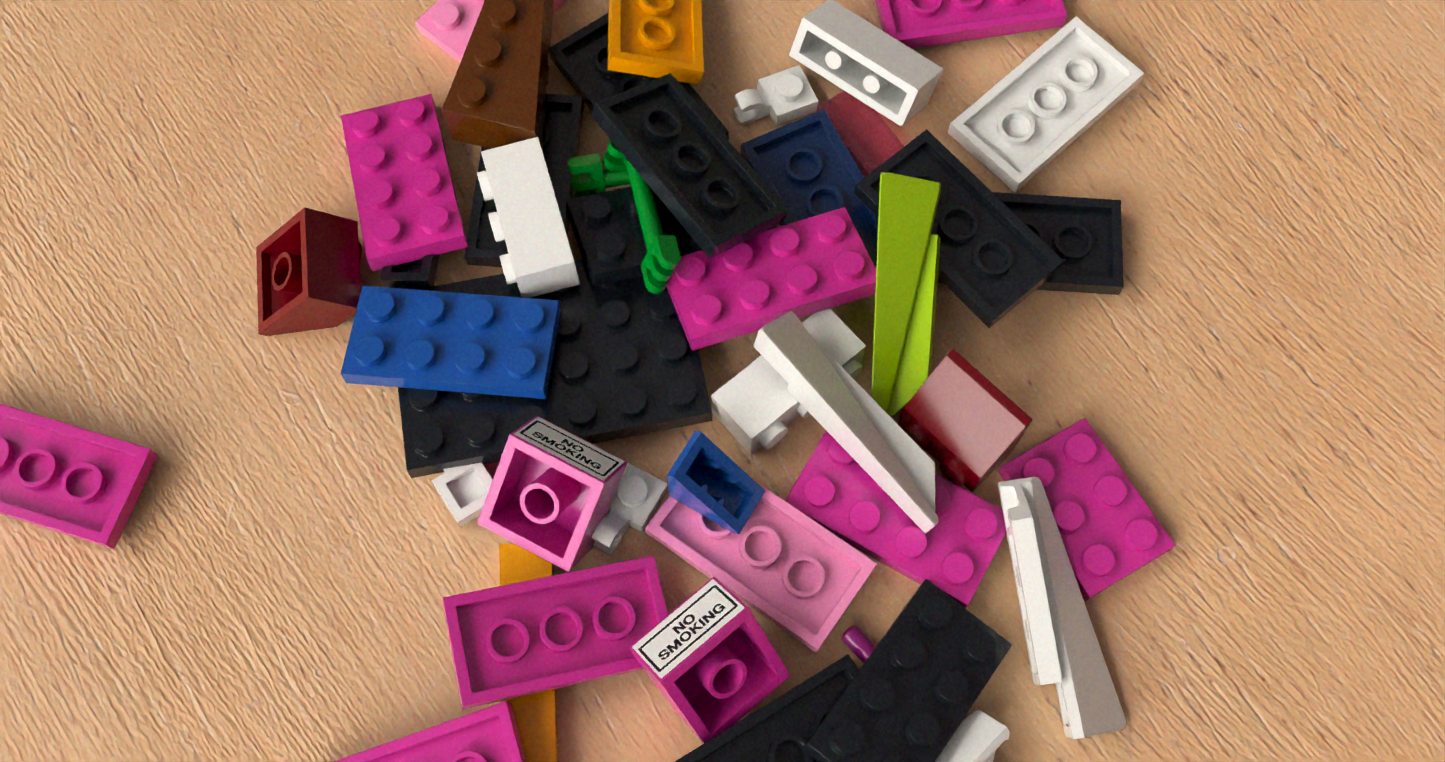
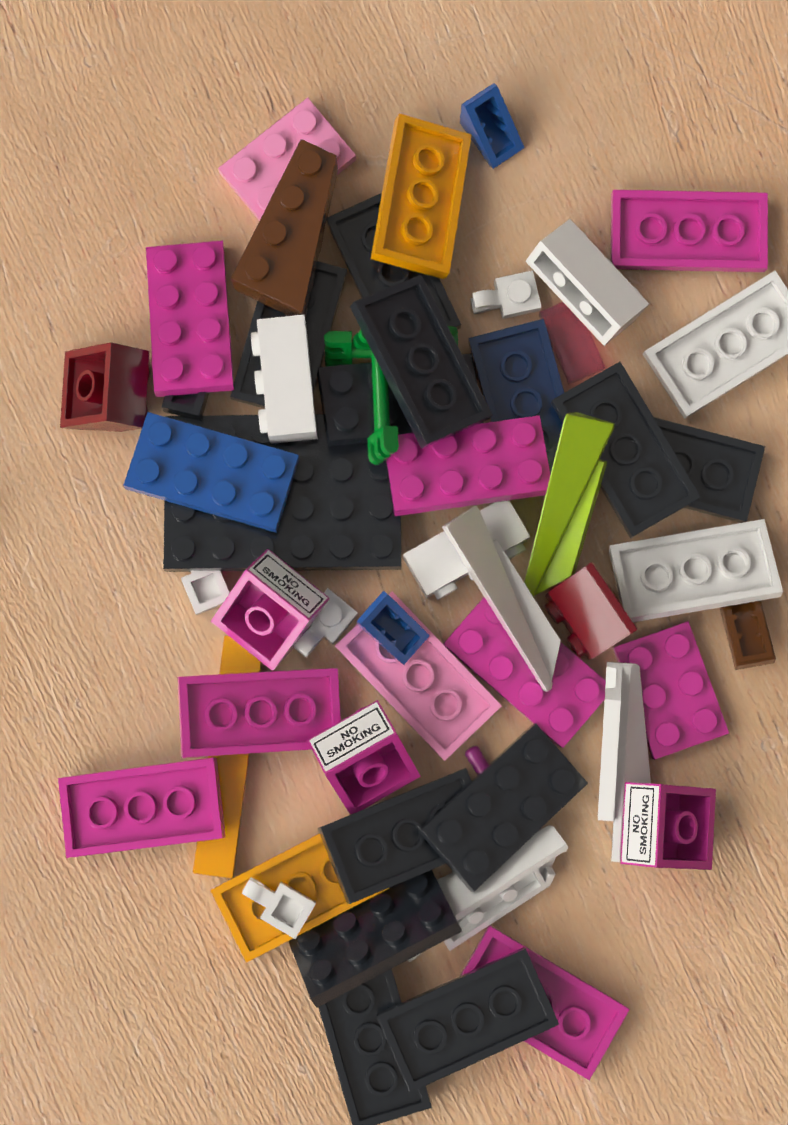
camera: 10 degrees right, 15 degrees up
none -> white plate [609,519,783,622]
none -> dark pink brick [620,782,716,870]
none -> reddish brown plate [720,601,776,670]

